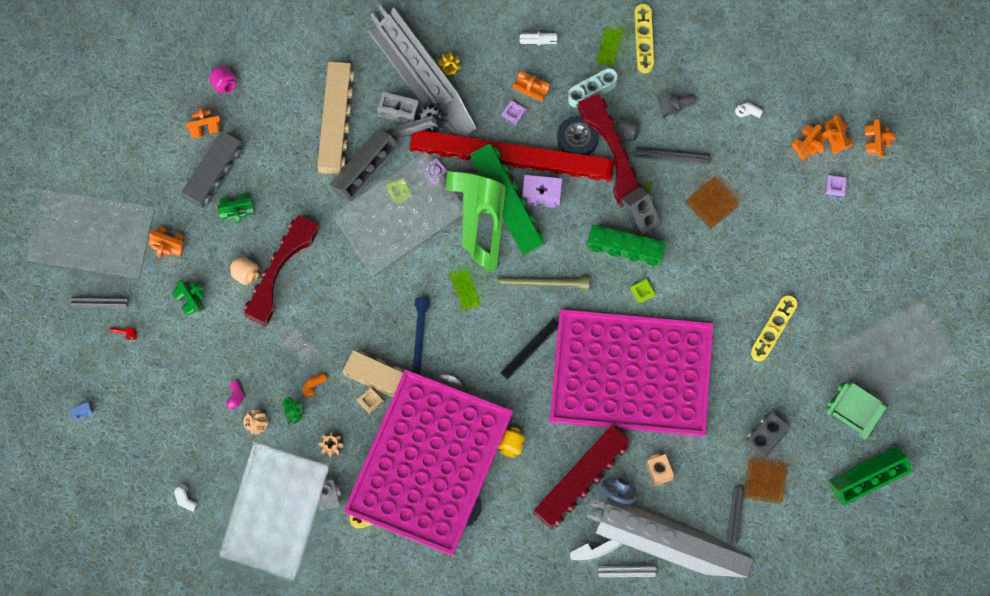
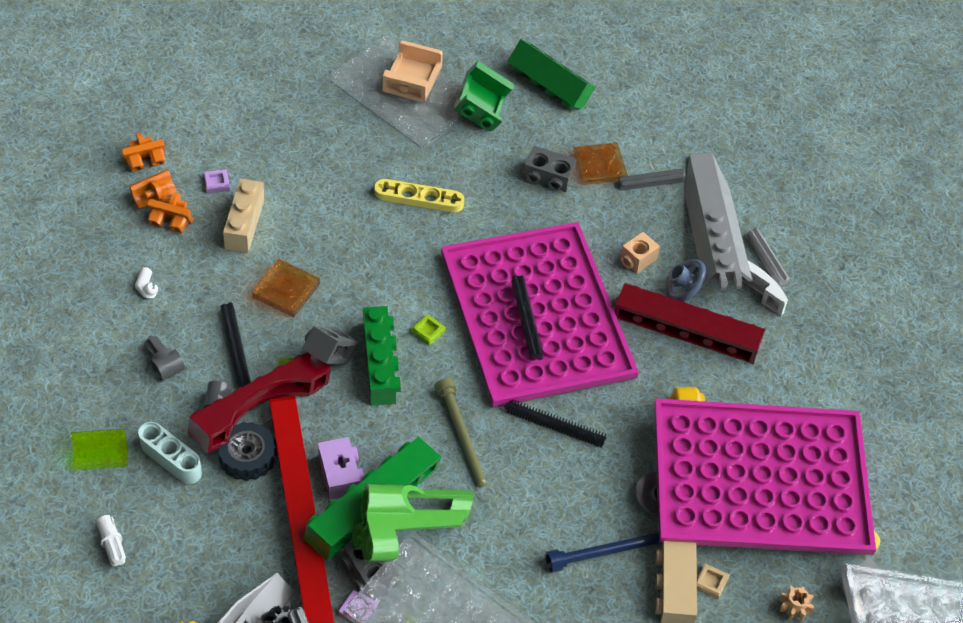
camera: 115 degrees left, 20 degrees down
clear neon green panel [449,270,480,312] -> none
lavender tile [501,100,527,126] -> none
orange hips [512,71,551,102] -> none
light yellow beam [634,4,654,73] -> none
none -> tan brick [223,179,265,253]
none -> light nougat panel [383,40,443,103]
none -> black axle [511,275,543,361]

